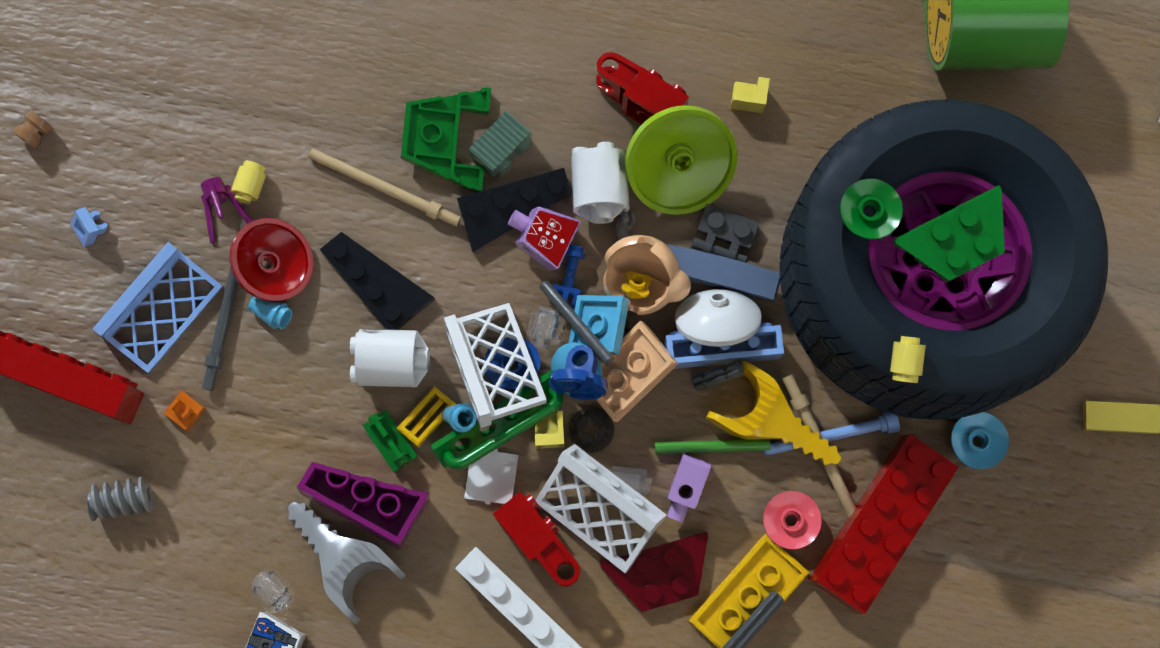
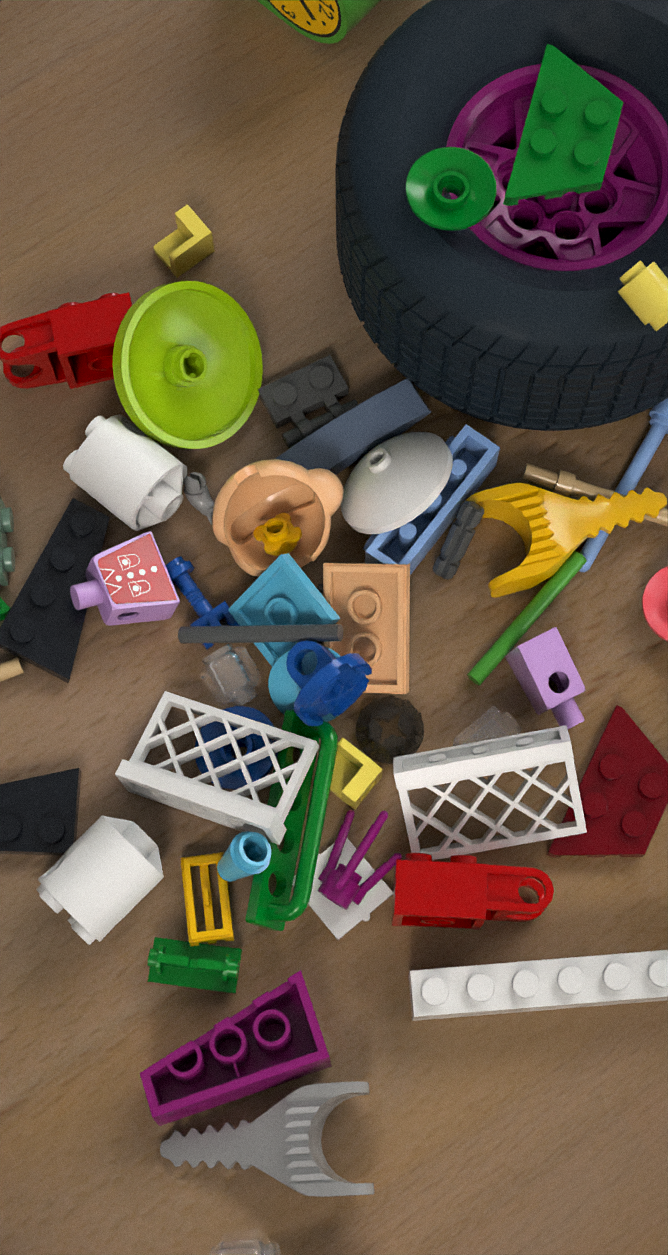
camera: 45 degrees left, 5 degrees down
none -> magenta plant [317,810,402,910]

